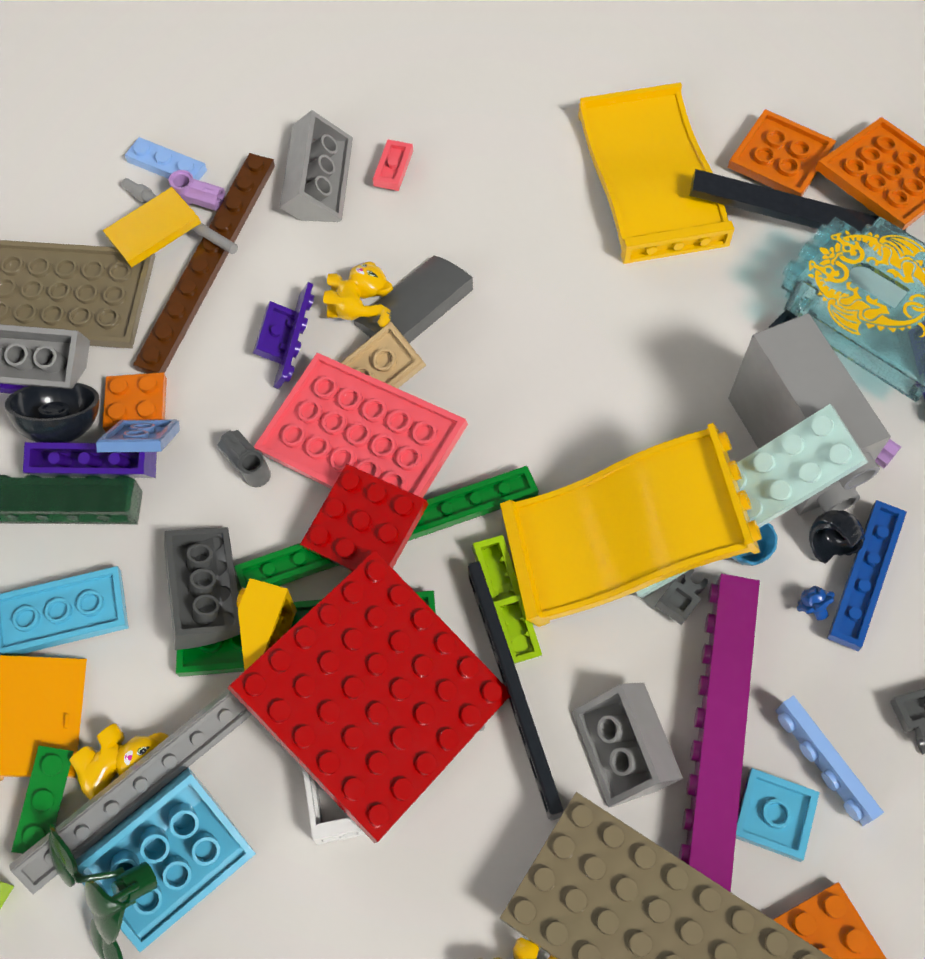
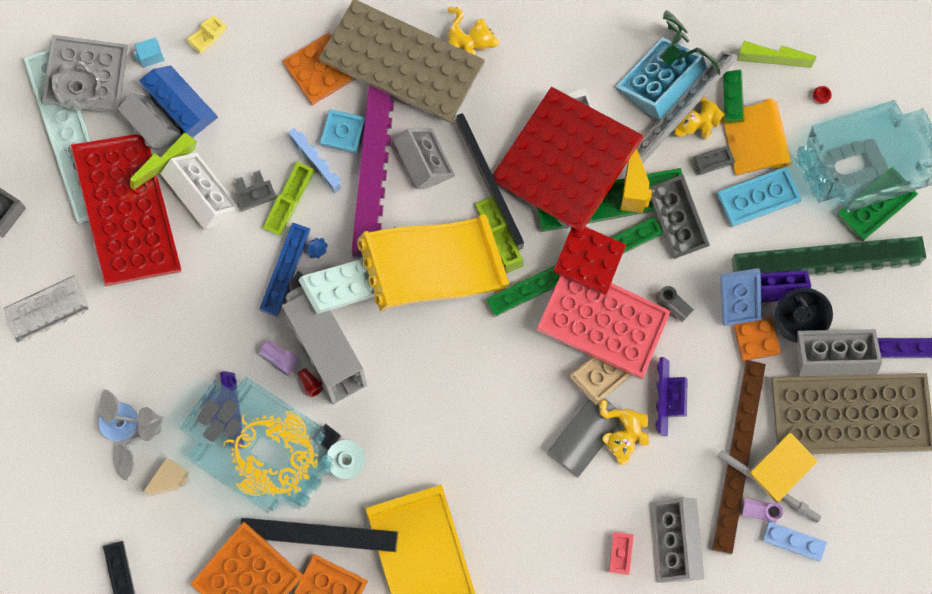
camera: 170 degrees right, 10 degrees up
none -> lime slope [263,161,316,236]
none -> light aqua dish [326,440,366,480]
none -> dark grey plate [693,145,735,175]

